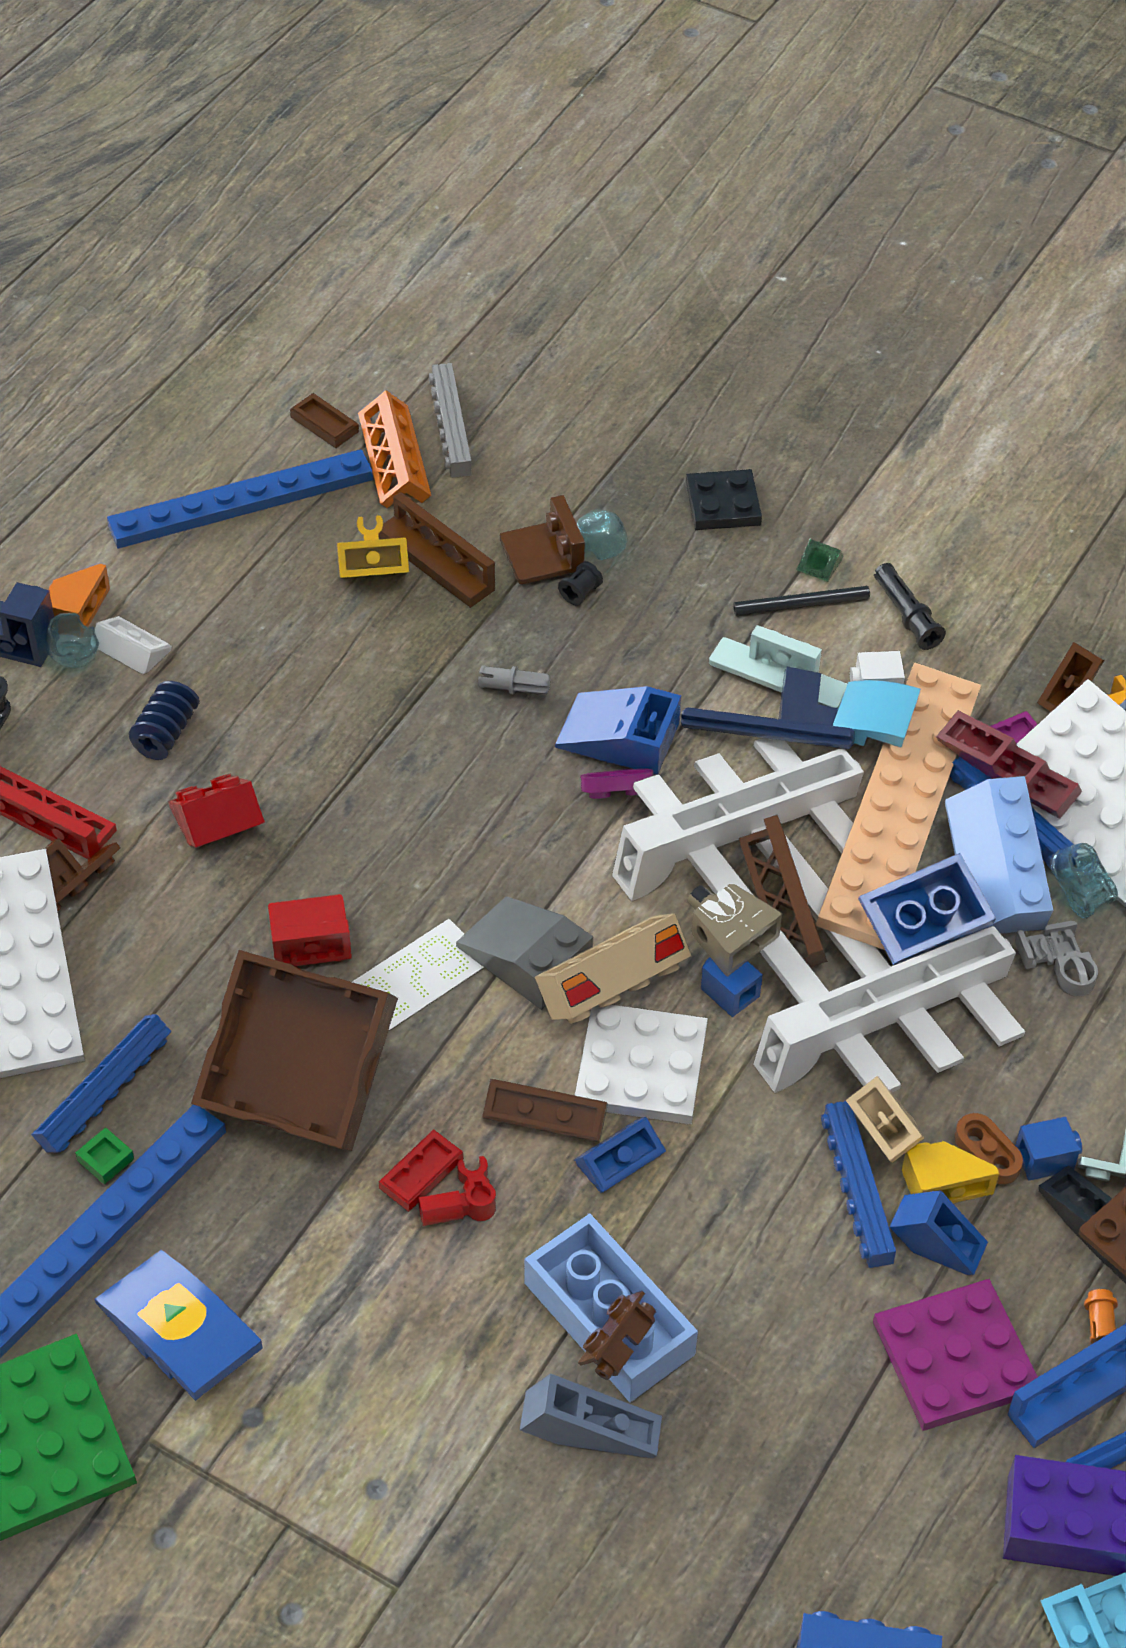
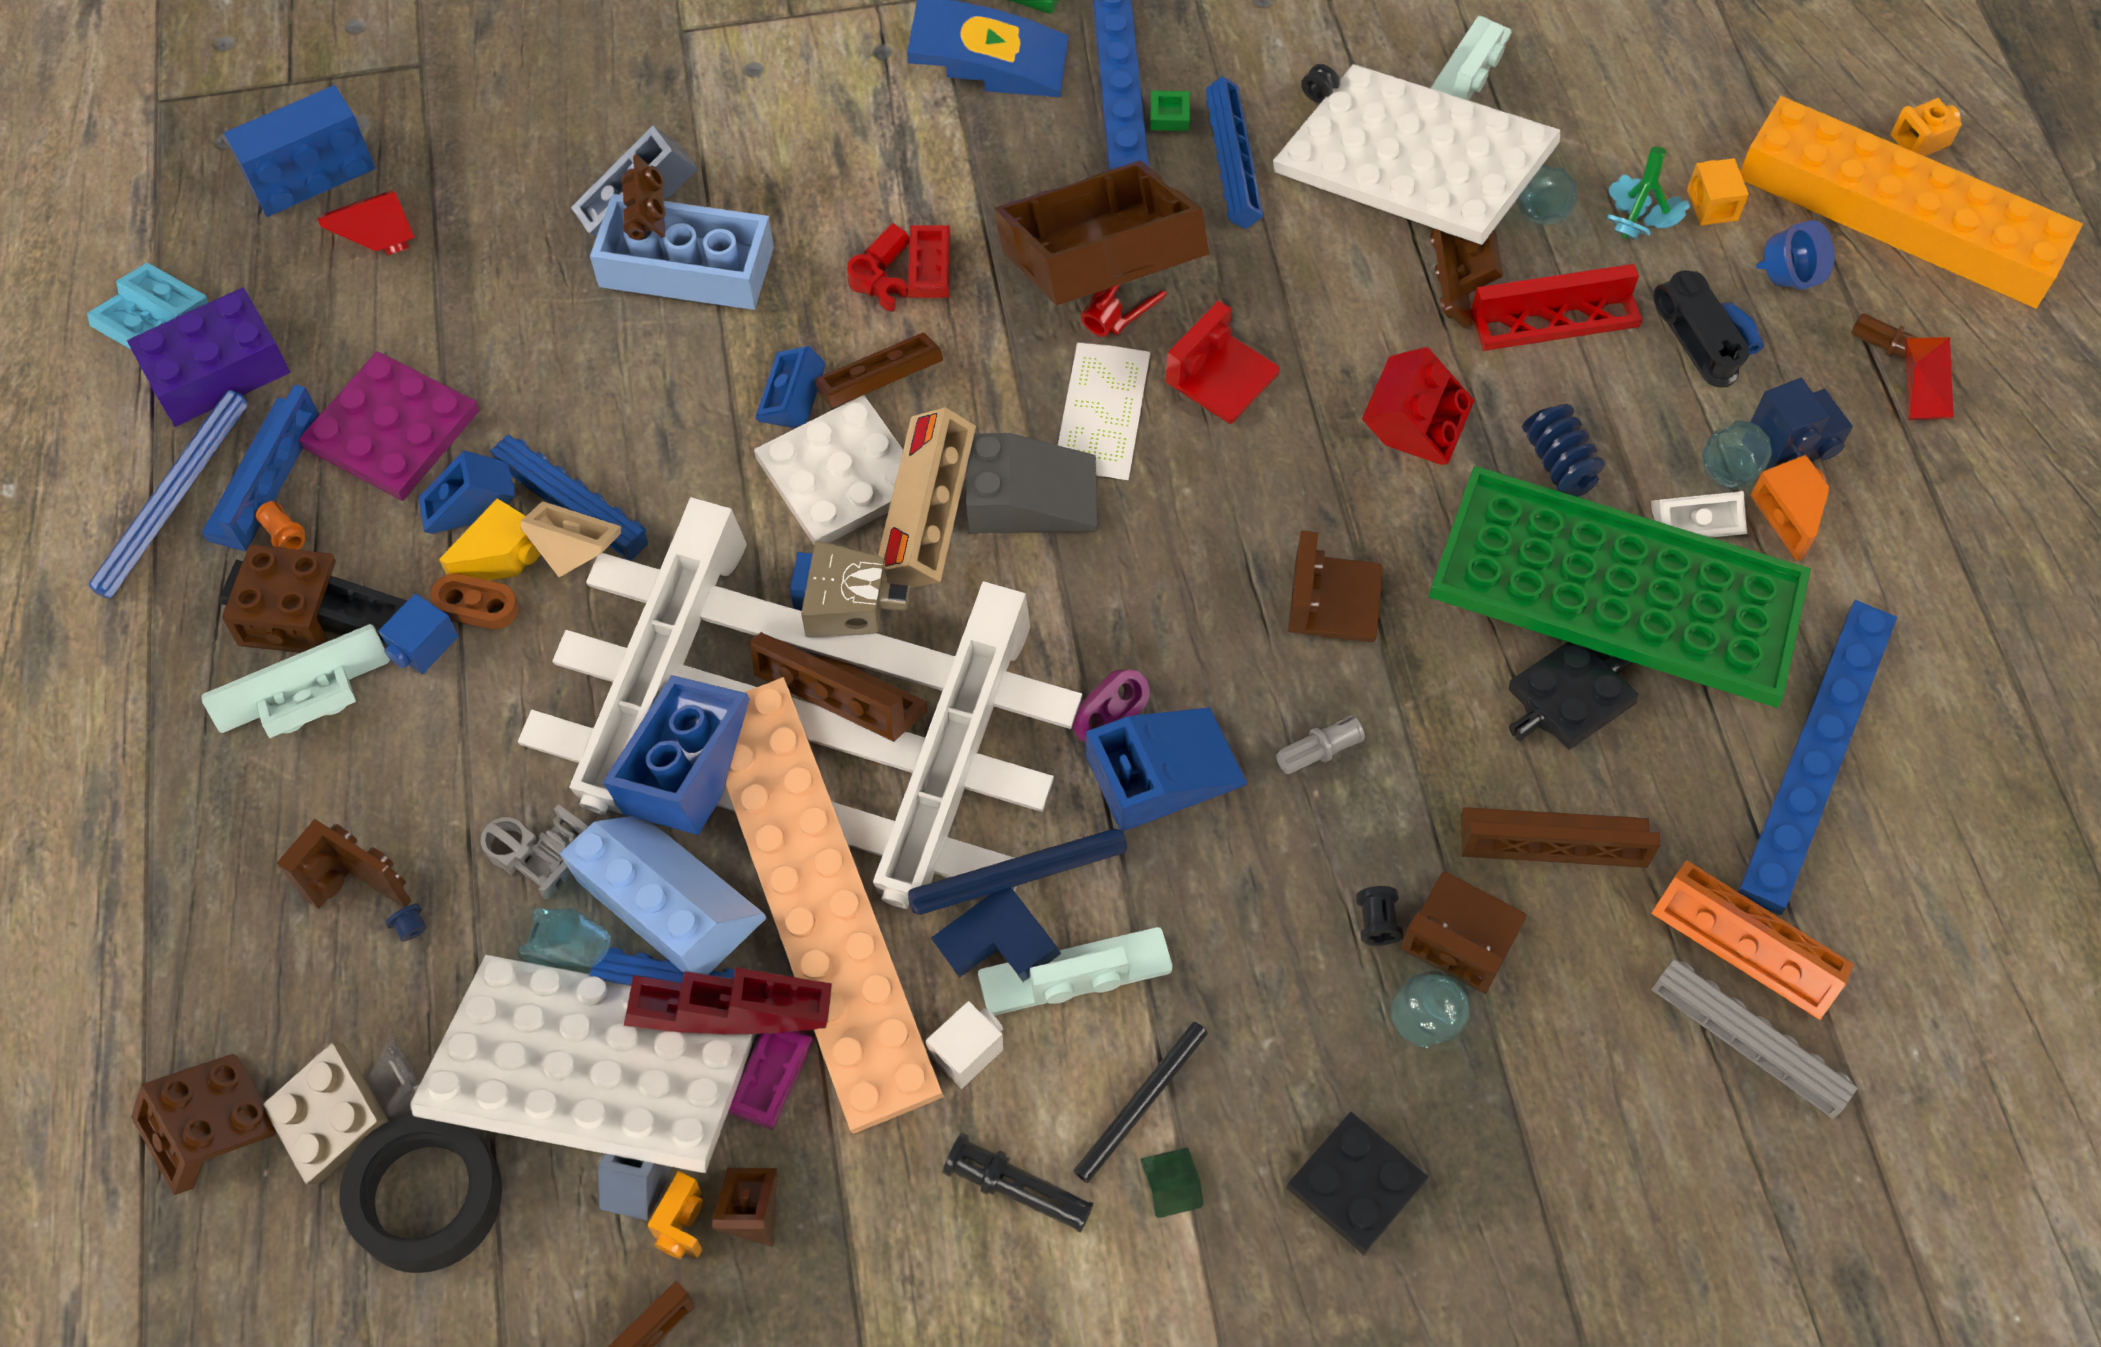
camera: 140 degrees right, 10 degrees up
reddish brown tile [290,393,359,448] -> none
yellow brick [337,515,409,578] -> none
medium azure slope [833,680,921,748] -> none
none -> red slope [317,189,415,256]
none -> reddish brown bracket [1288,530,1383,642]
none -> green plate [1428,466,1811,708]
none -> black plate [1508,642,1639,750]

